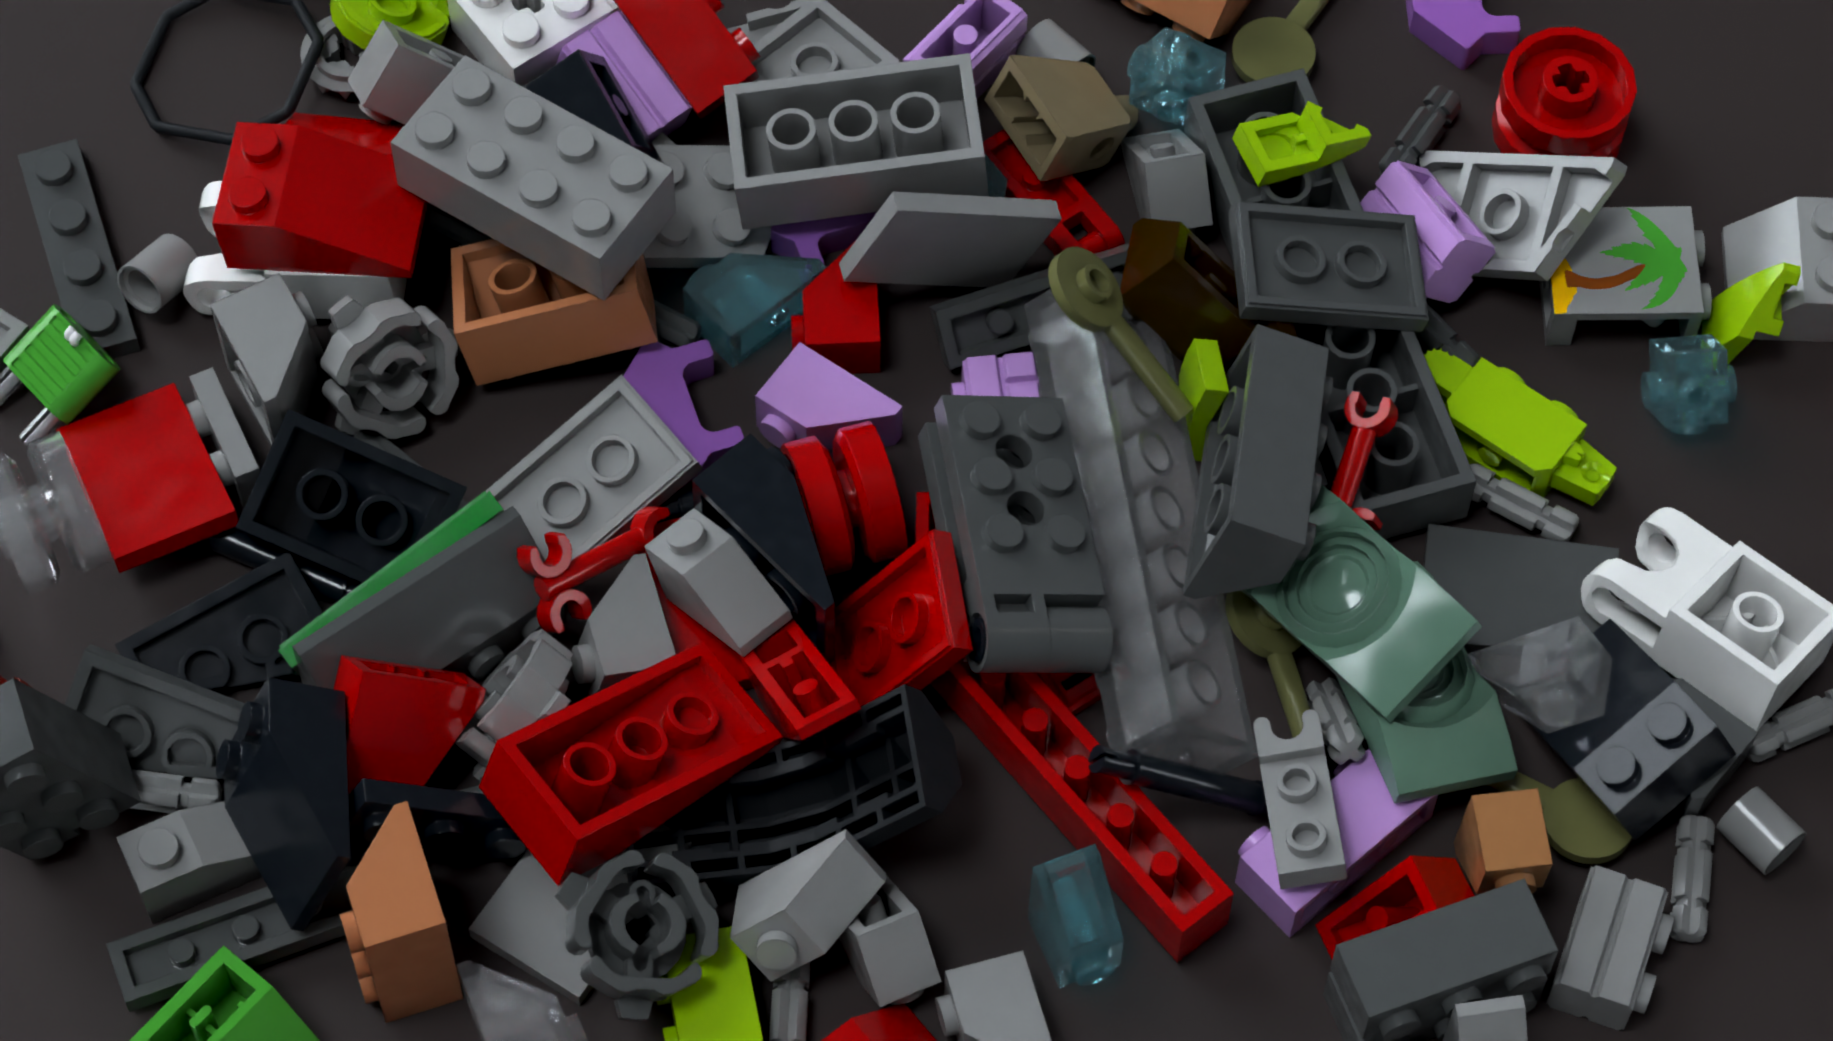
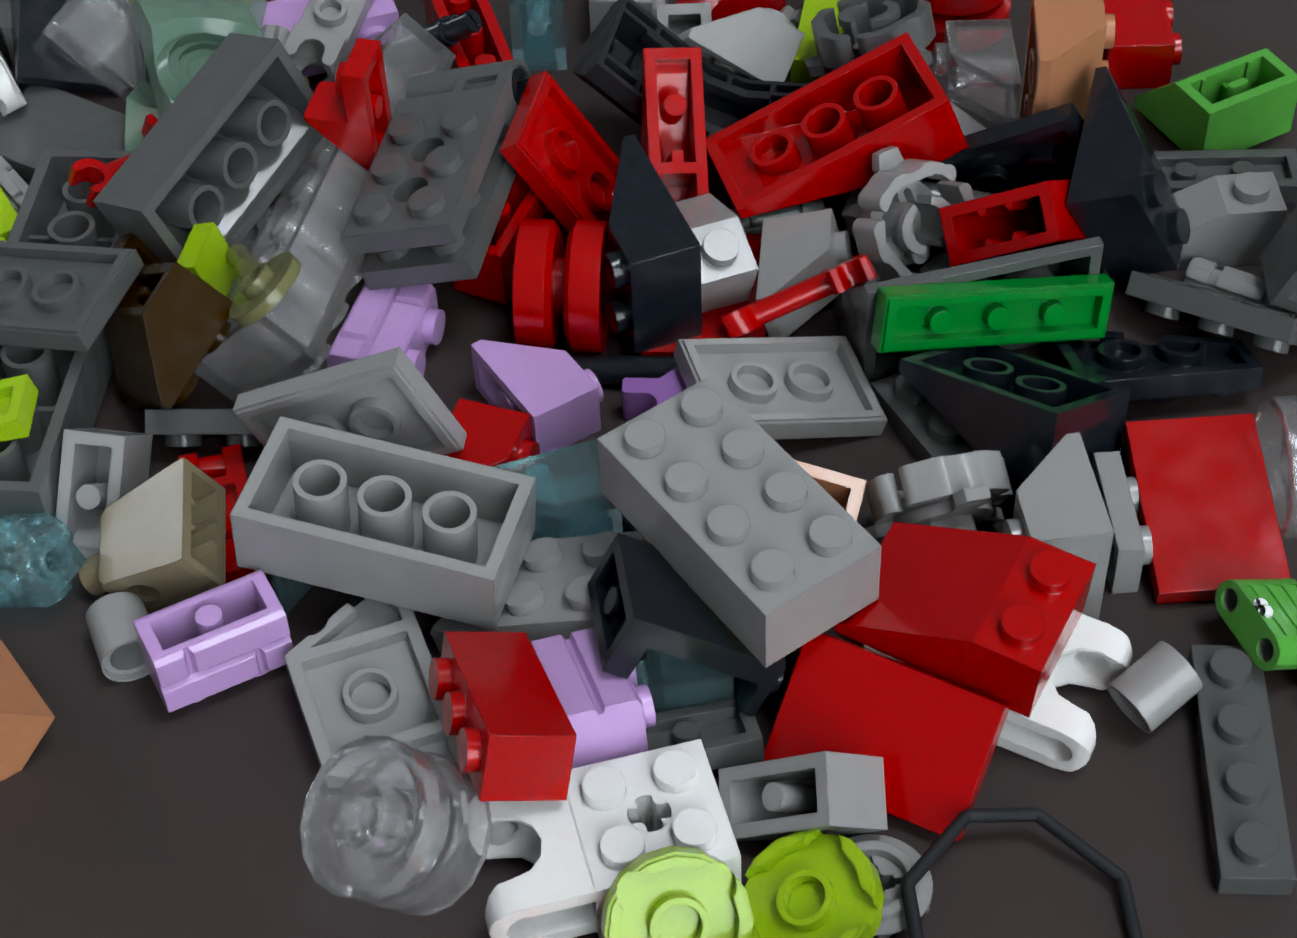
camera: 155 degrees left, 15 degrees down
none -> red slope [304,38,392,171]

